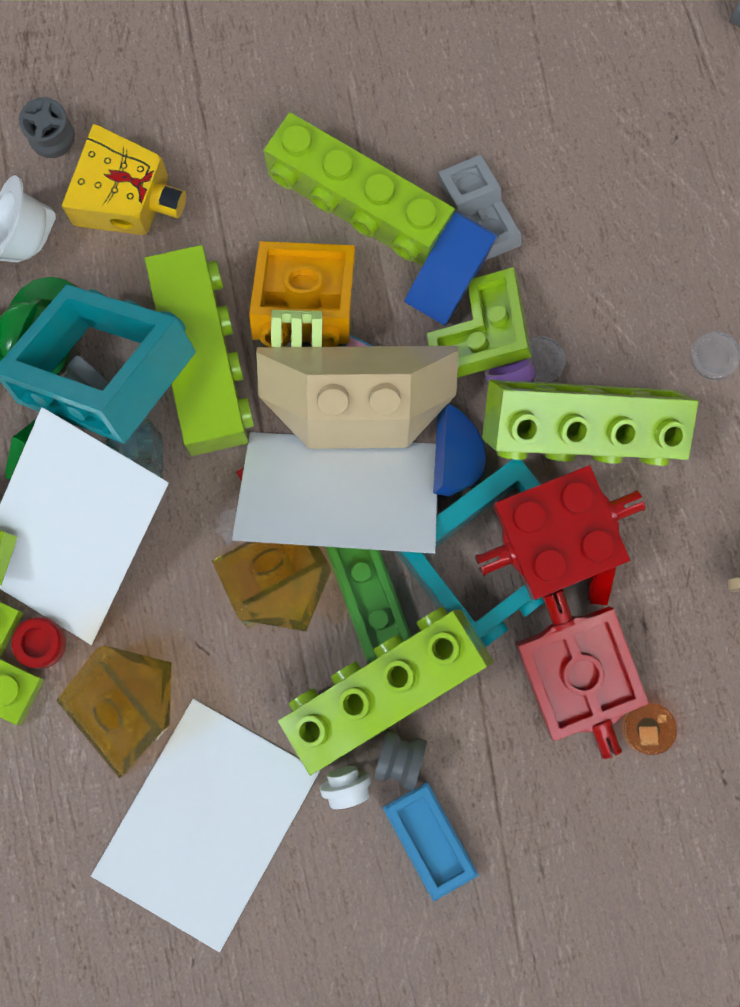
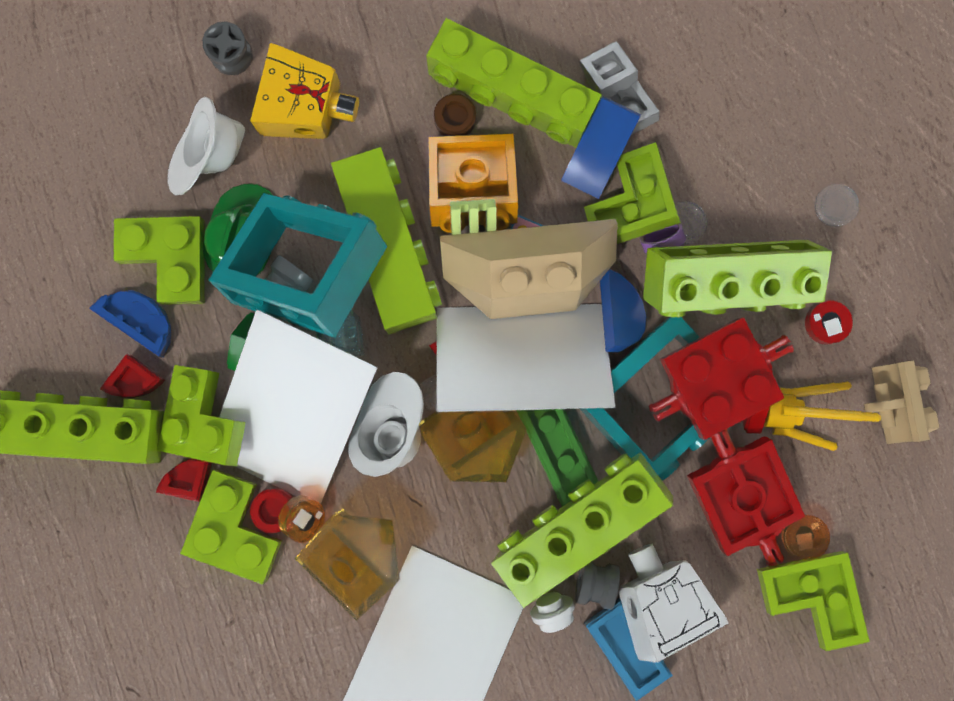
camera: 10 degrees left, 5 degrees up
none -> clear orange tile [279,495,325,543]
none -> white piece [348,372,424,477]
none -> reddish brown tile [434,94,476,136]
none -> white torso [619,544,728,663]
none -> lime plate [757,551,870,651]
none -> yellow plant [764,382,881,451]
none -> red tile [805,300,853,345]

